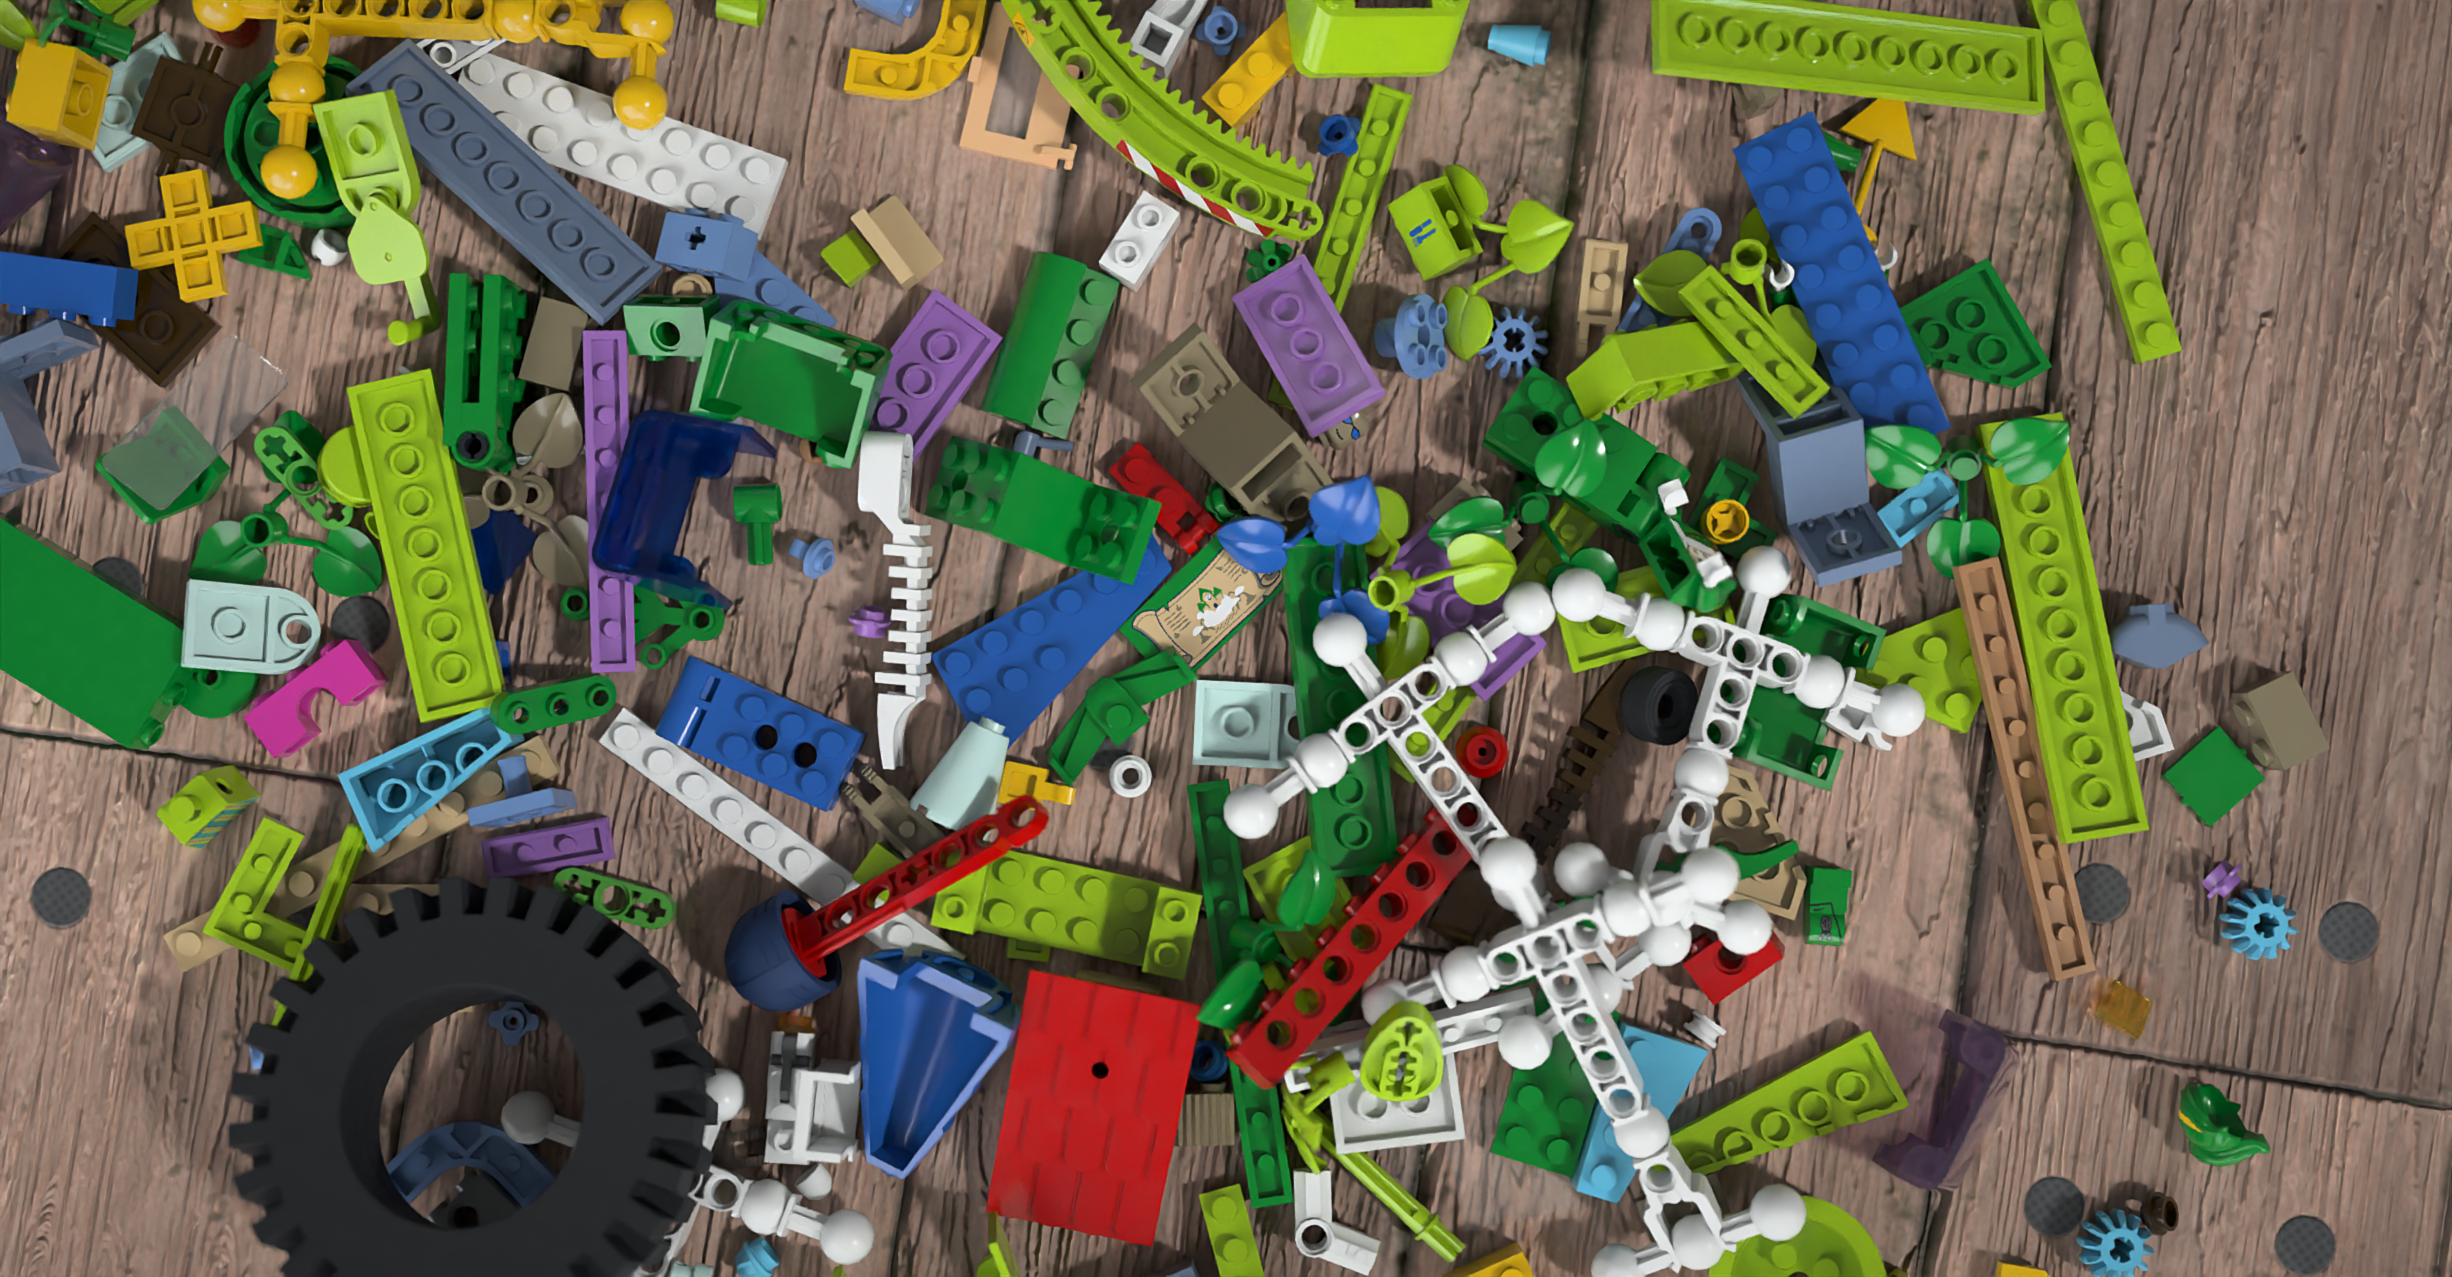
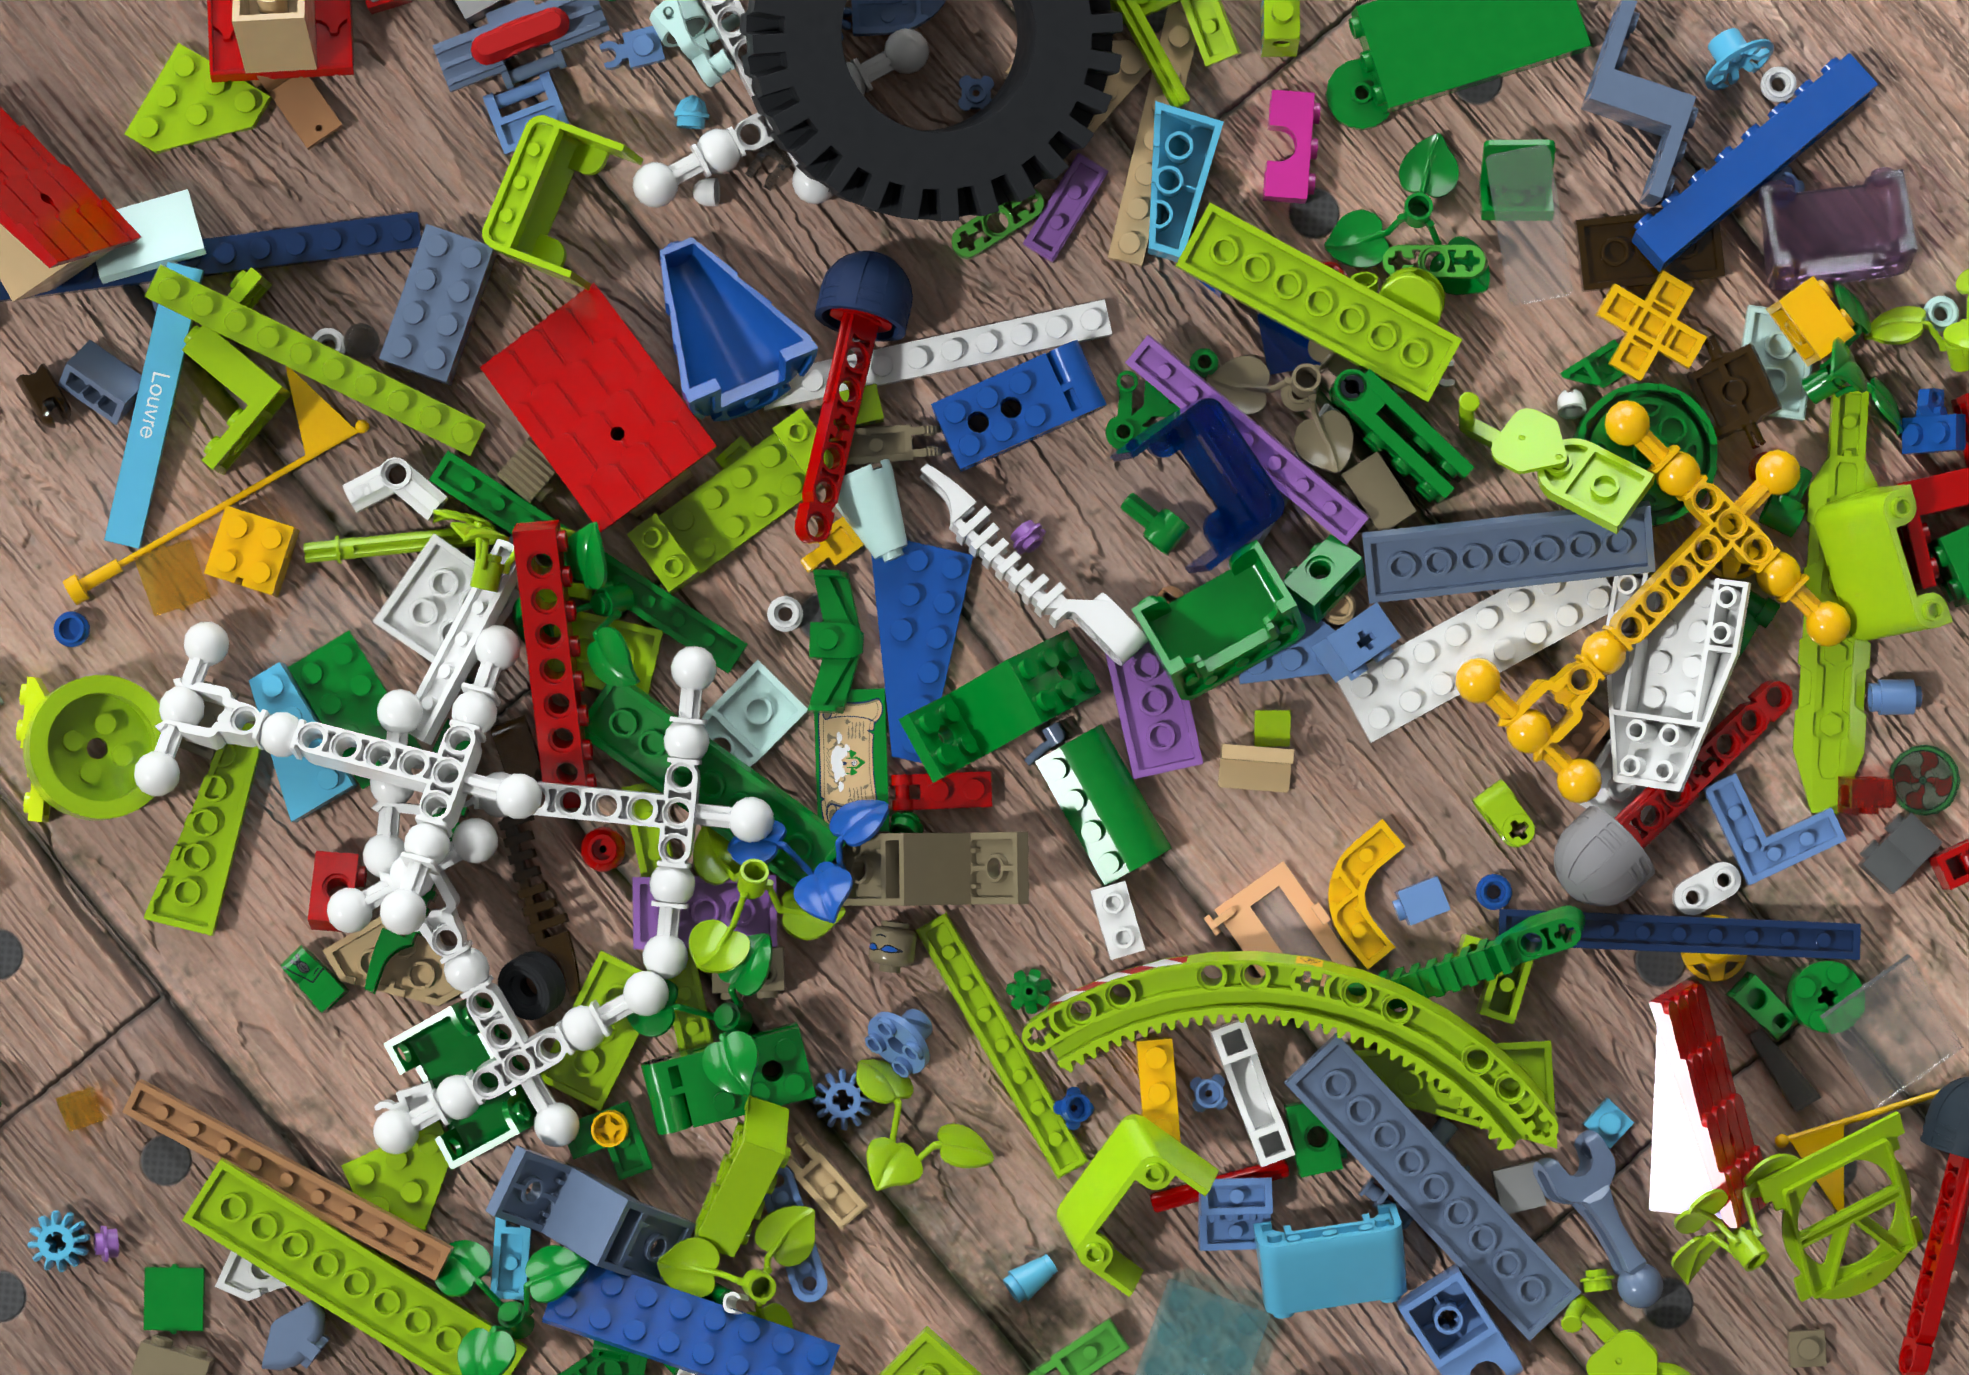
camera: 125 degrees right, 0 degrees up
light aqua tile [181,579,321,674] -> none
medium blue tile [467,755,577,828] -> none
green plate [490,672,617,735] -> none
white plate [764,1015,817,1165] -> none
medium blue plate [788,537,835,579] -> none
white piece [791,1058,862,1163] -> none
blue plate [1189,1040,1228,1083] -> none
medium lavender plate [1231,254,1387,438] -> none
lime piece [1359,1000,1443,1101] -> none
lime brick [1387,176,1483,281] -> none
green torso [1638,478,1738,613] -> none
lime plate [1677,264,1830,420] -> none
white bush [1683,1009,1726,1049] -> none
clear purple windscreen [1871,1009,2020,1194] -> none

